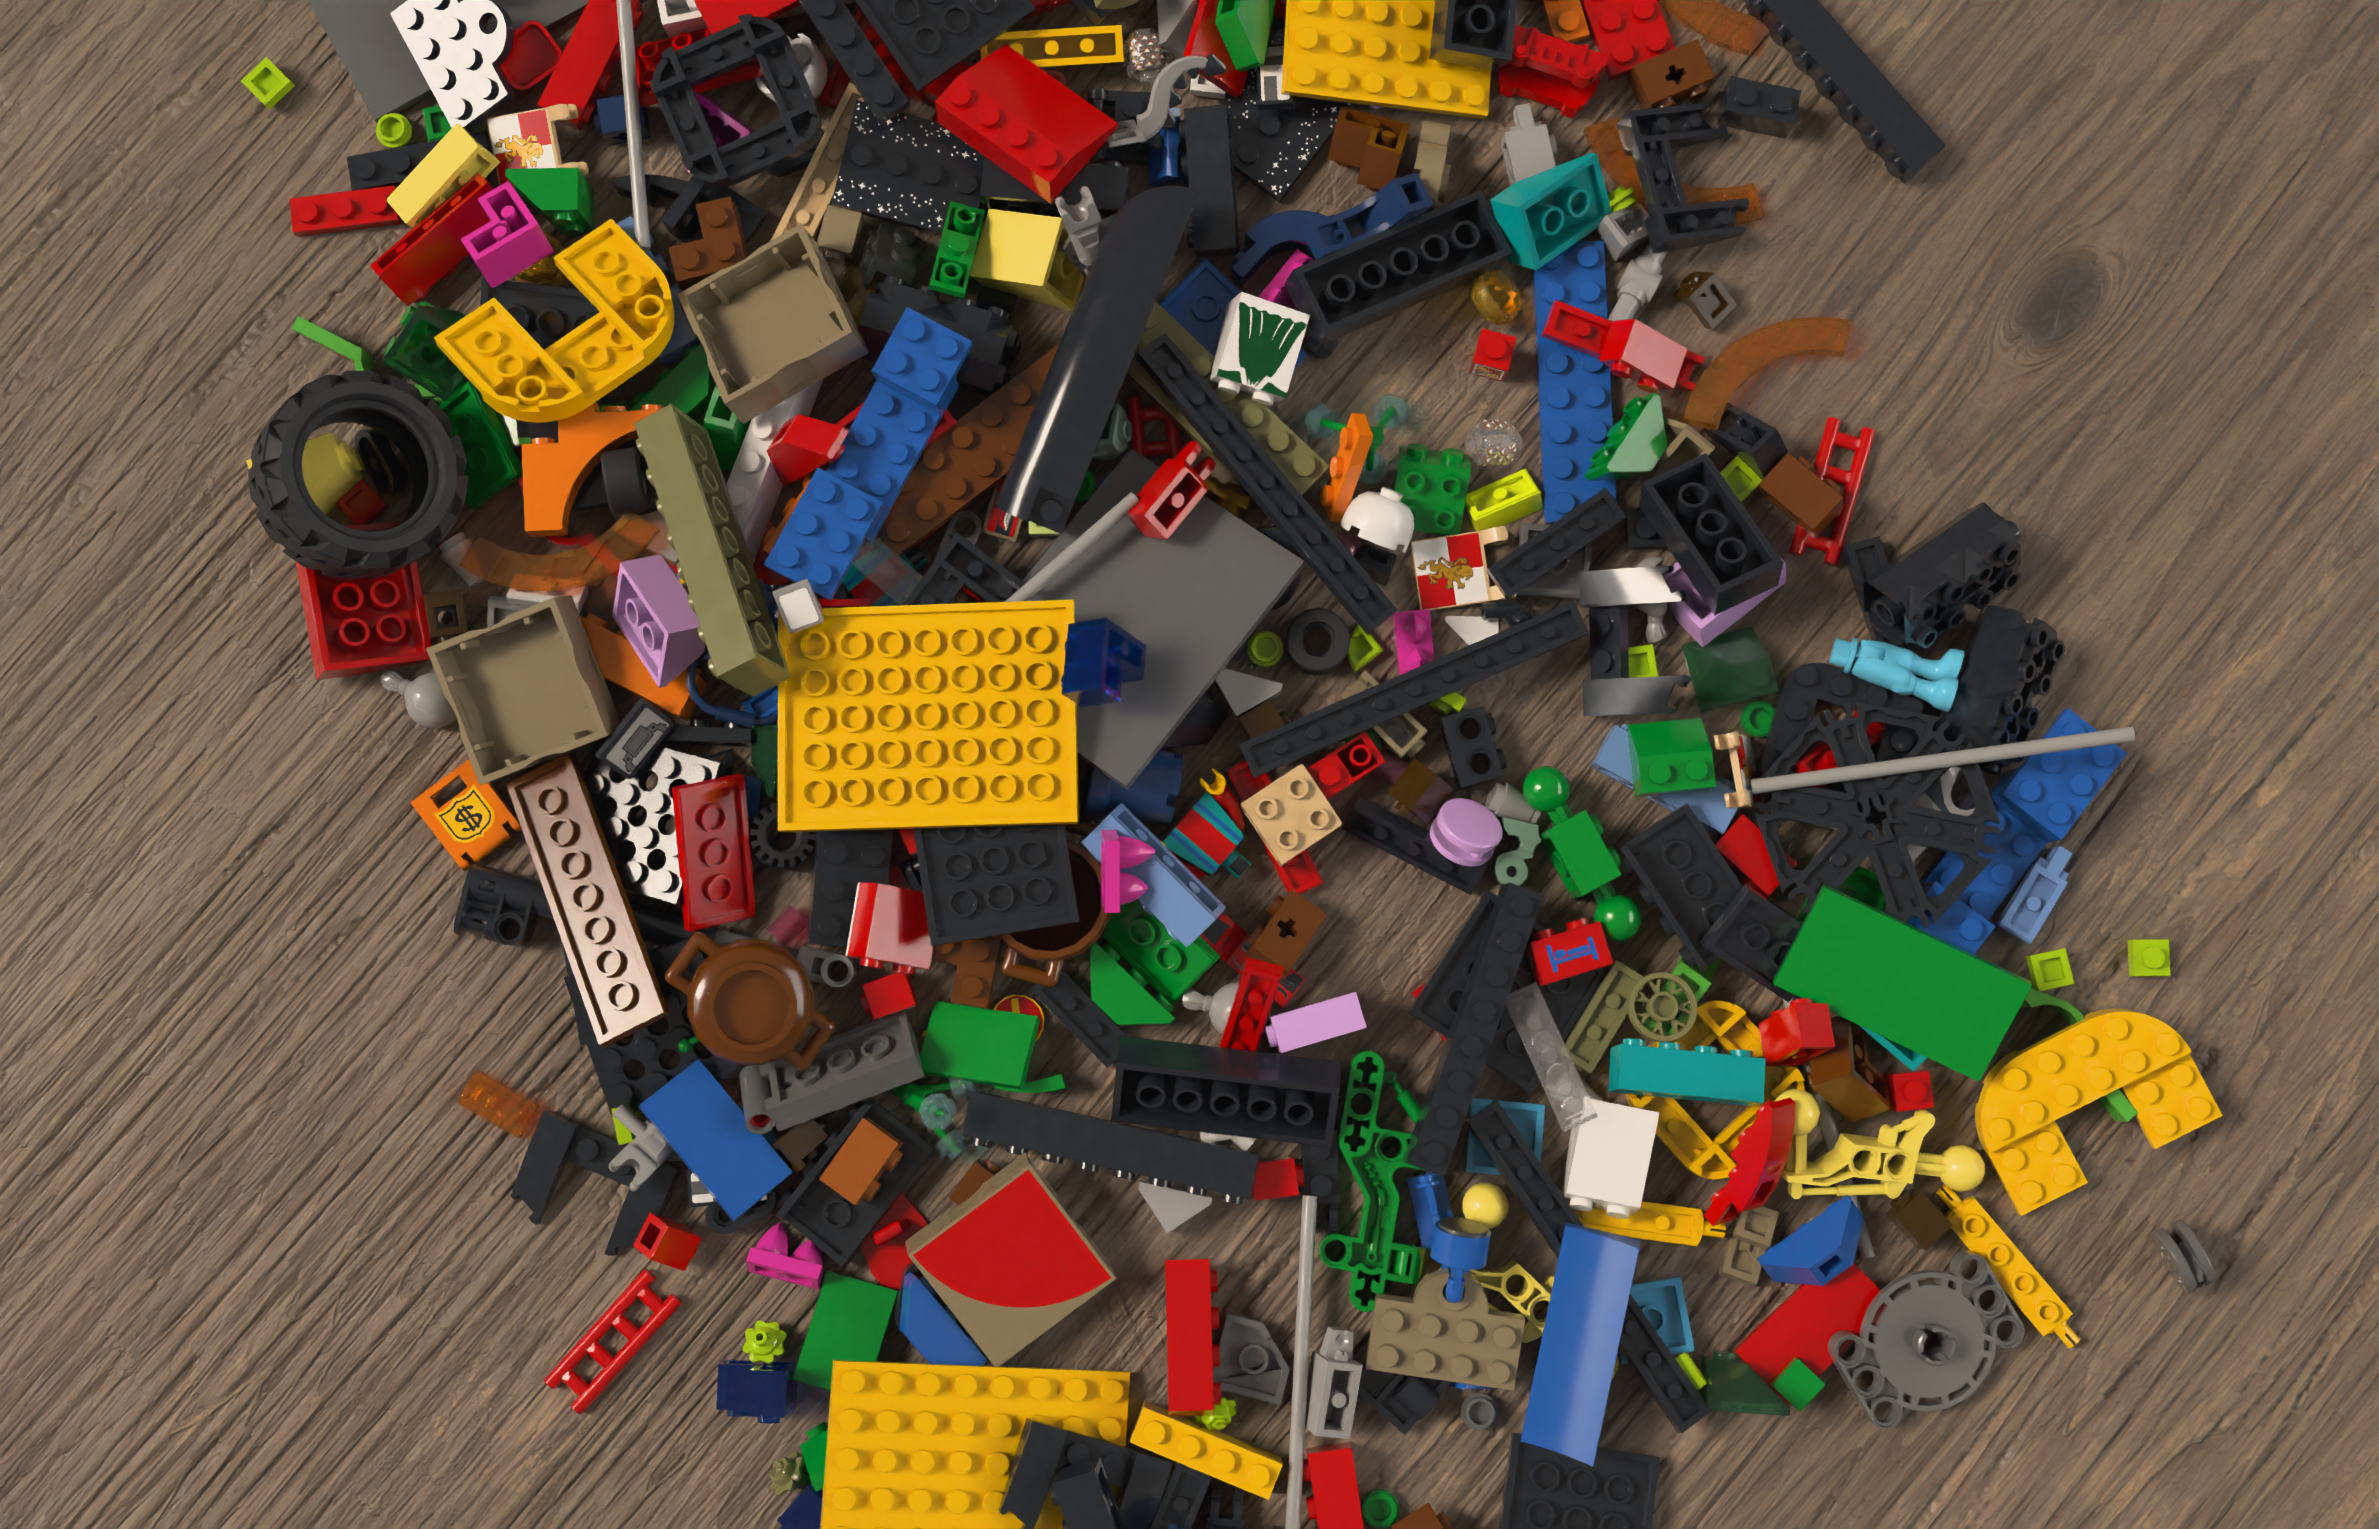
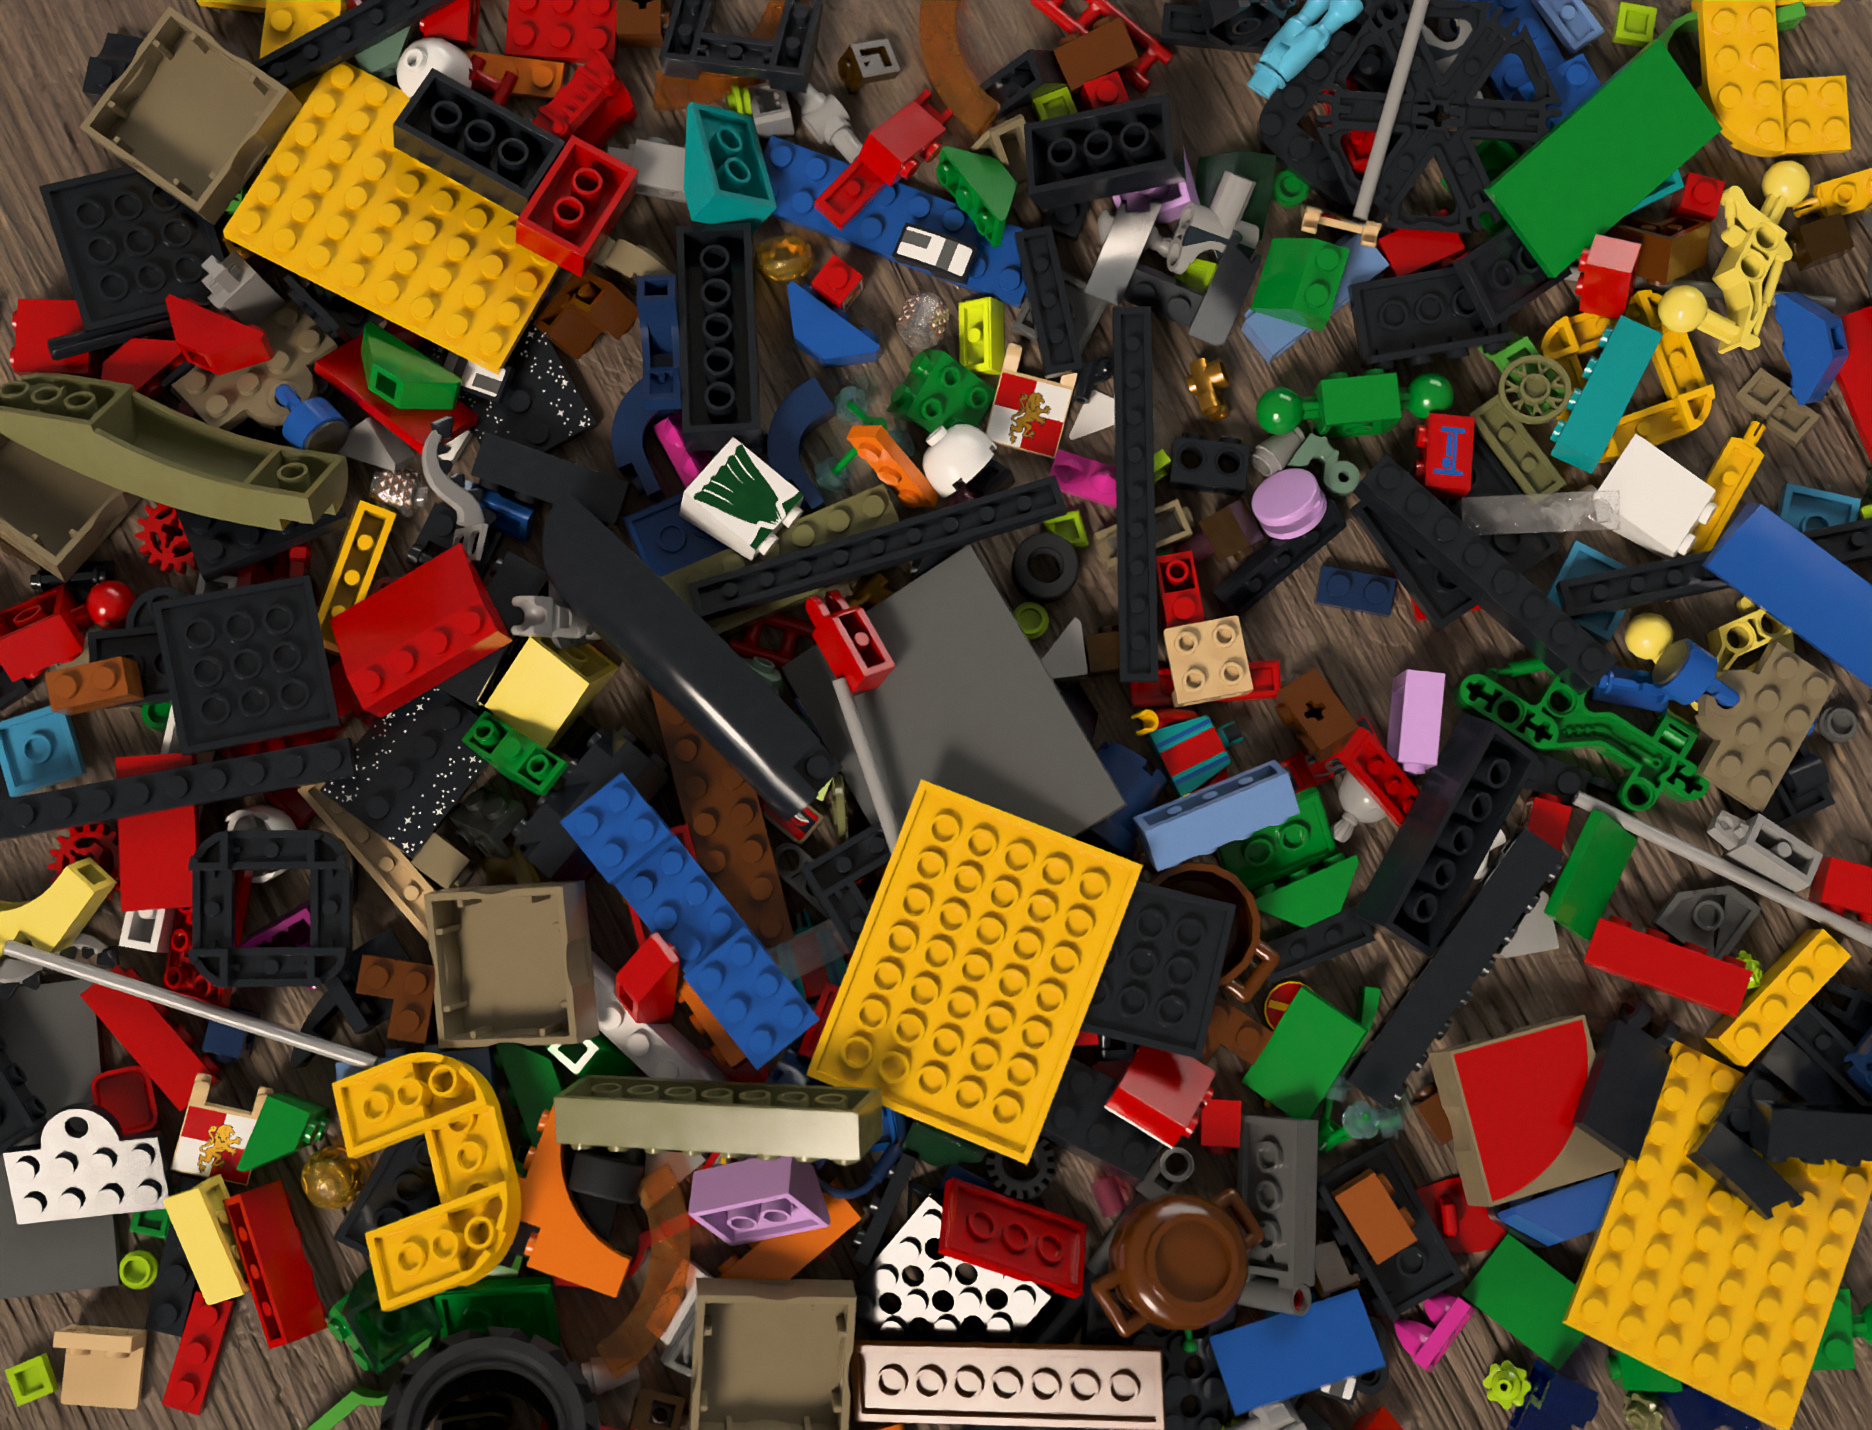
camera: 65 degrees left, 0 degrees up
dark pink brick [461,181,554,289] -> none
slope [595,698,674,779] -> none
slope [772,578,824,634] -> none
clear blue brick [1061,618,1146,707] -> none
dark pink tile [1101,829,1155,913] -> none
red slope [1703,1097,1795,1226] -> none
none -> tan bracket [53,1324,148,1409]
none -> red brick [516,135,639,278]
none -> dark blue arch [767,377,836,513]
none -> blue slope [787,280,882,368]
none -> olive wheel [832,774,848,846]
none -> slope [892,222,980,285]
none -> red brick [1081,71,1130,111]
none -> light grey connector [1167,170,1259,274]
none -> pearl gold plate [1186,358,1231,422]
none -> dark blue plate [1314,565,1396,617]
none -> green tile [1544,809,1638,942]
none -> black tile [1572,1001,1681,1161]

